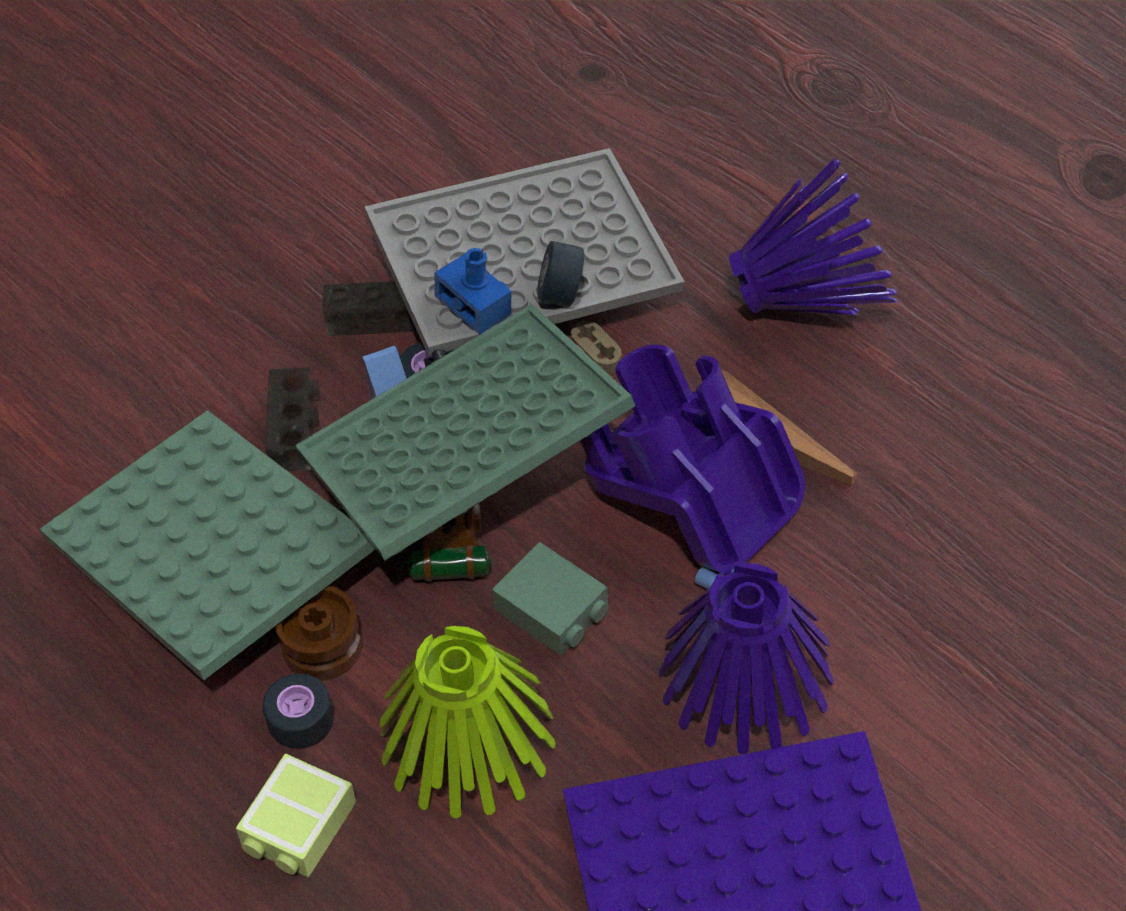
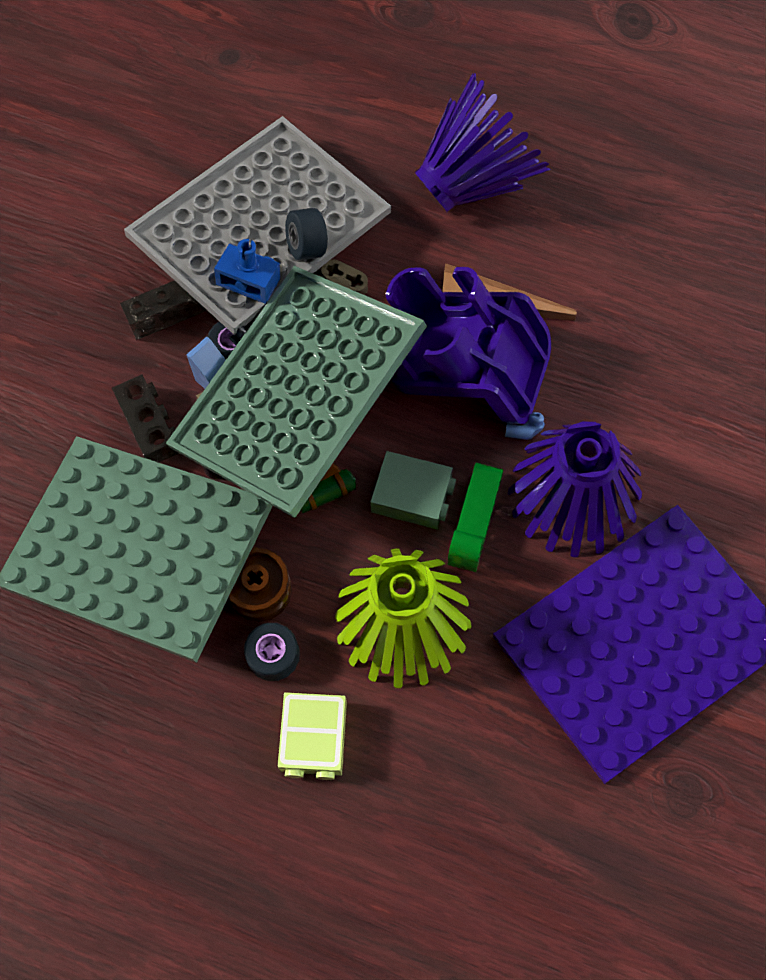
camera: 25 degrees left, 15 degrees up
none -> green beam [447,462,504,573]

